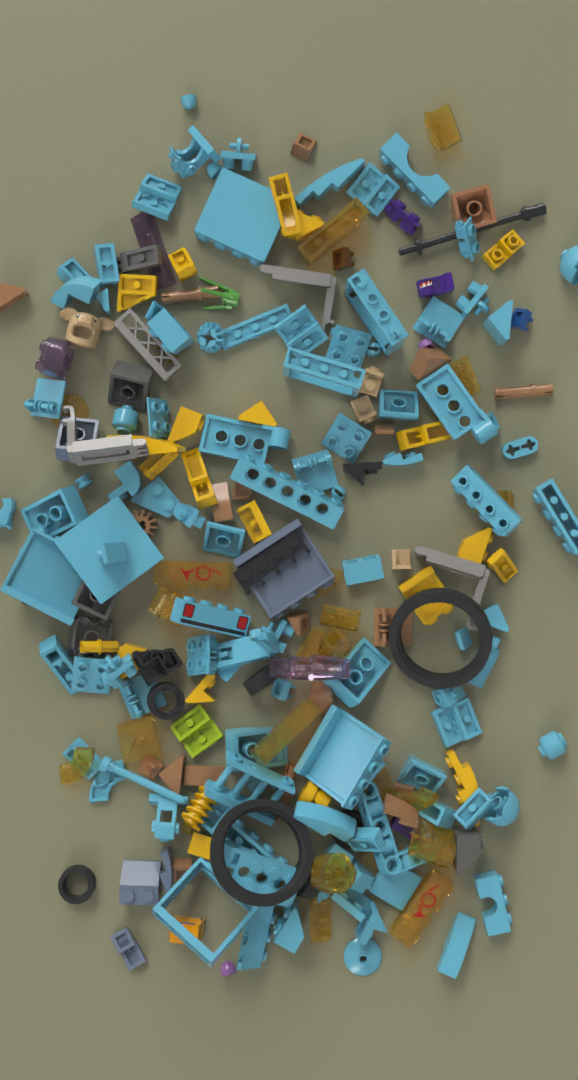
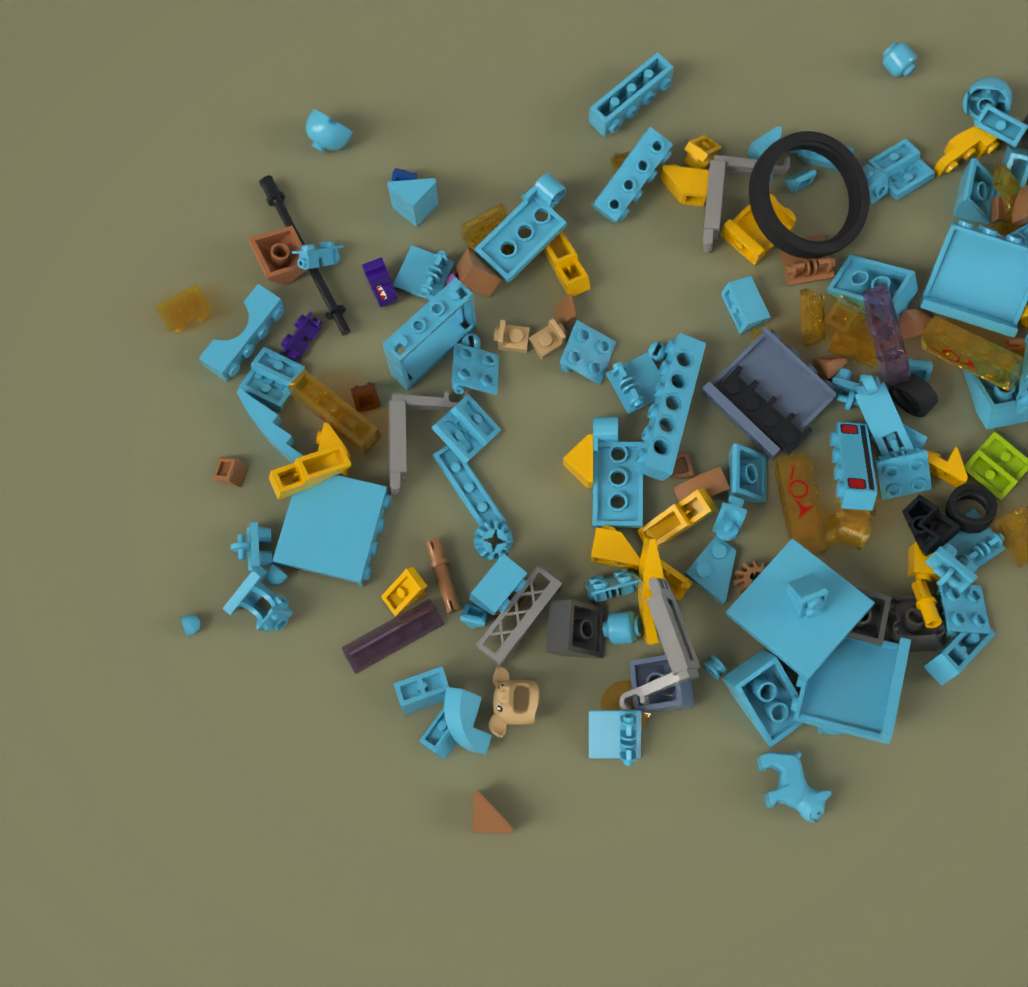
camera: 95 degrees left, 15 degrees down
clear purple brick [35,336,74,380] -> none
medium azure slope [96,288,111,315] -> none
medium azure brick [107,460,142,501] -> none
dark grey hinge [116,244,162,273] -> none
yellow wing [117,274,158,312] -> none
medium azure slope [132,173,183,221] -> none
bright green plant [199,276,240,310] -> none
yellow hinge [237,500,272,544] -> none
medium azure window [283,347,366,398] -> none
black slope [342,461,382,487] -> none
medium azure slope [378,389,419,422] -> none
medium azure slope [381,451,424,466] -> none
tan panel [390,549,412,569] -> none
medium azure hips [455,281,489,317] -> none
yellow slope [482,229,525,271] -> none
medium nougat pin [494,383,554,400] -> none
medium azure beam [501,436,538,460] -> none

